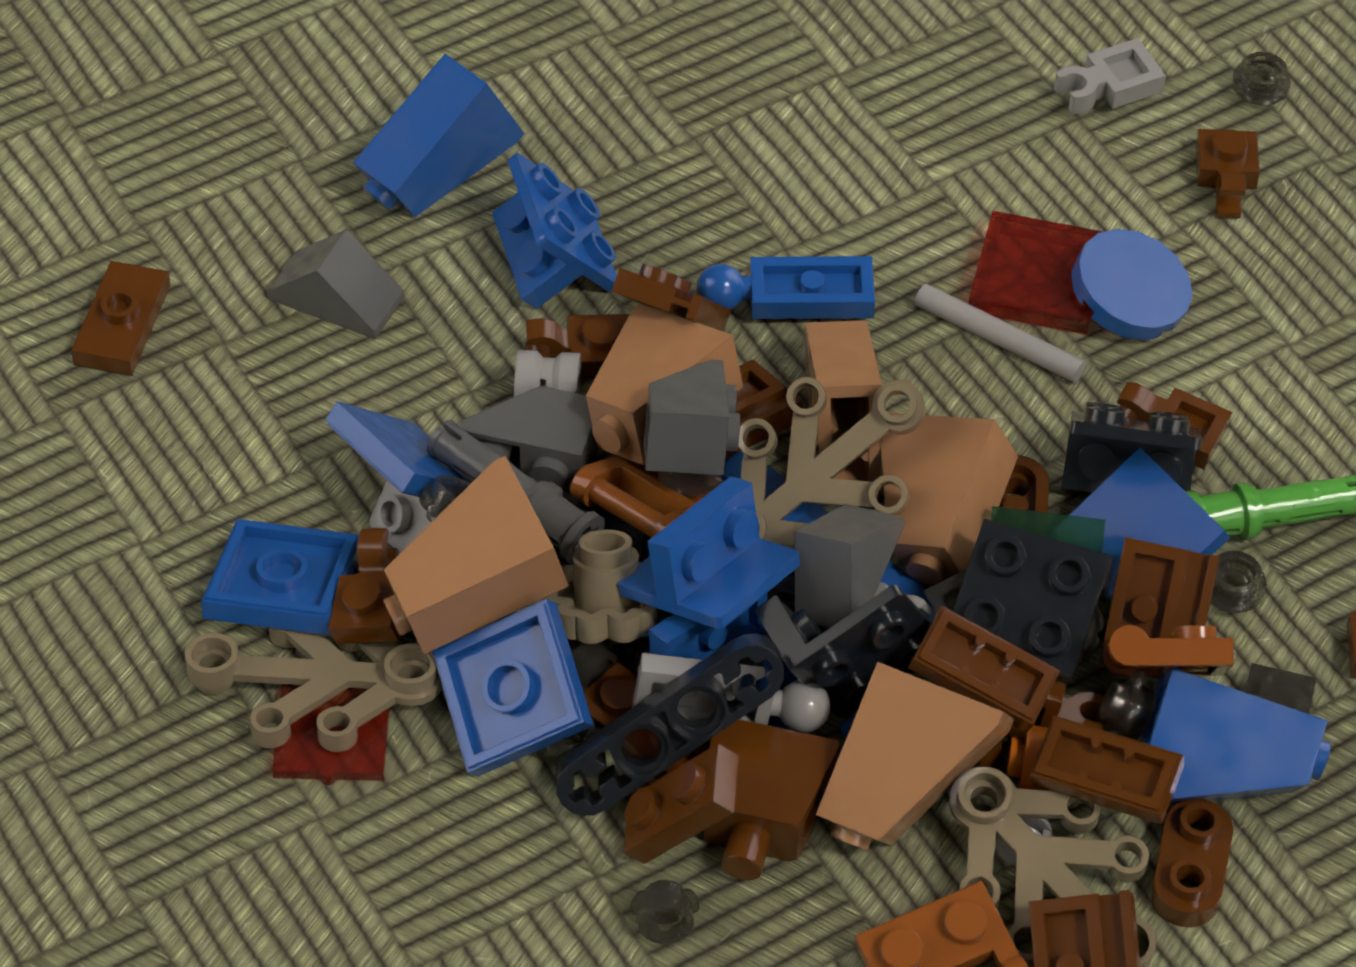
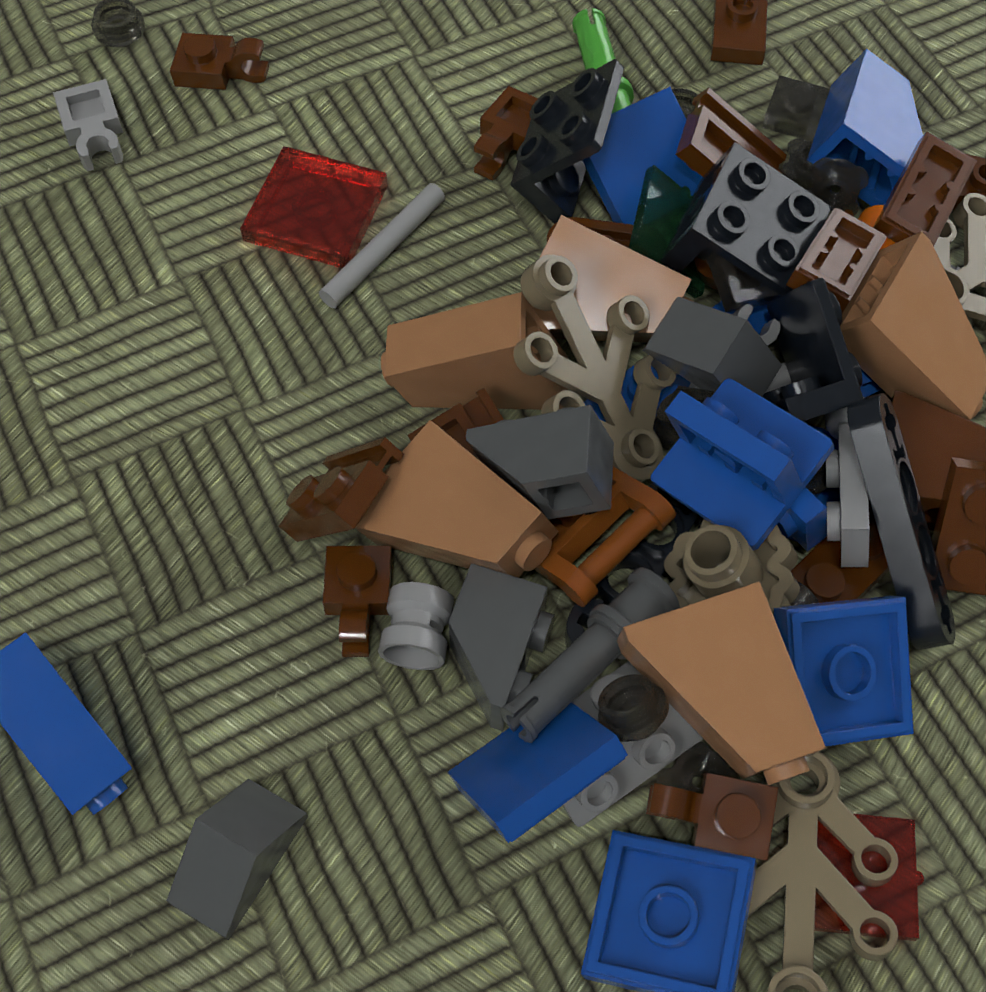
camera: 85 degrees left, 10 degrees up
blue bracket [492,153,617,309] -> none
blue plate [696,256,875,319] -> none
tile [1071,229,1193,340] -> none
dark orange plate [1102,625,1234,677] -> none

